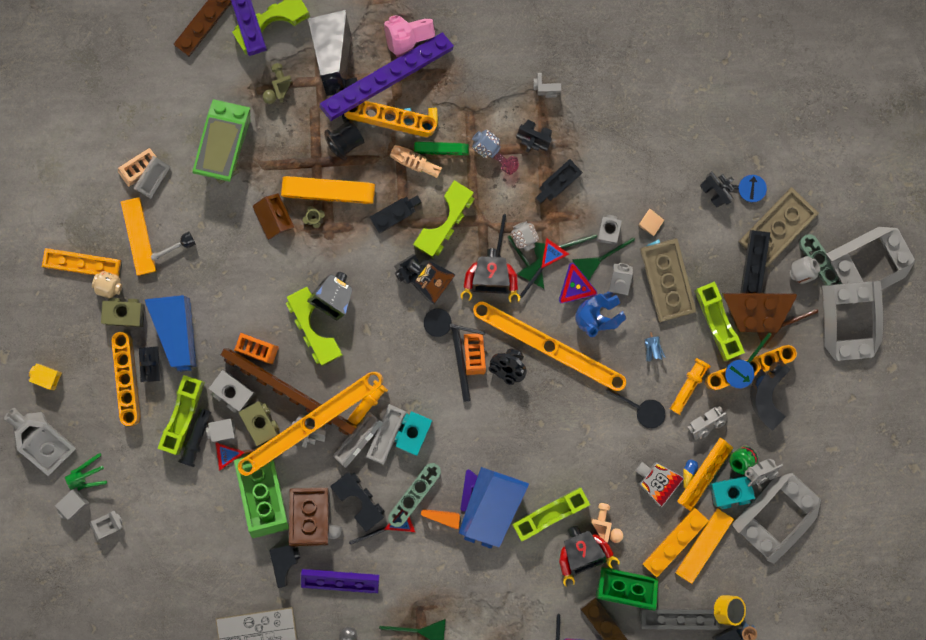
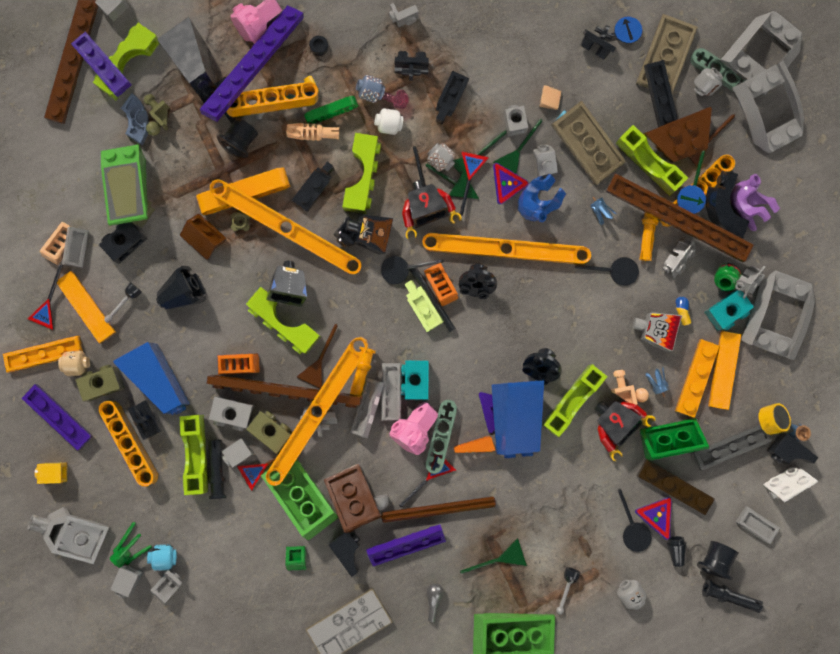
camera: 25 degrees left, 0 degrees up
black arch [330,472,385,532] -> none
light orange tile [677,438,733,511] -> none
none -> dark purple plate [21,384,93,451]
none -> piece [27,264,63,330]
none -> black brick [99,222,147,264]
none -> sand blue tile [121,93,149,145]
none -> medium azure head [147,544,177,571]
none -> black cone [156,266,206,310]
none -> light orange beam [209,179,361,274]
none -> green slope [285,546,306,571]
none -> reddish brown piece [297,324,338,388]
none -> black tile [309,35,329,56]
none -> white head [374,109,403,135]
none -> reddish brown axle [381,496,496,523]
none -> bright pink piece [389,402,438,455]
none -> yellowish green hinge [405,280,444,332]
none -> black plate [522,348,562,385]
none -> reddish brown plate [606,173,754,263]
none -> flat silver piece [645,367,669,397]
none -> medium lavender piece [730,174,780,231]

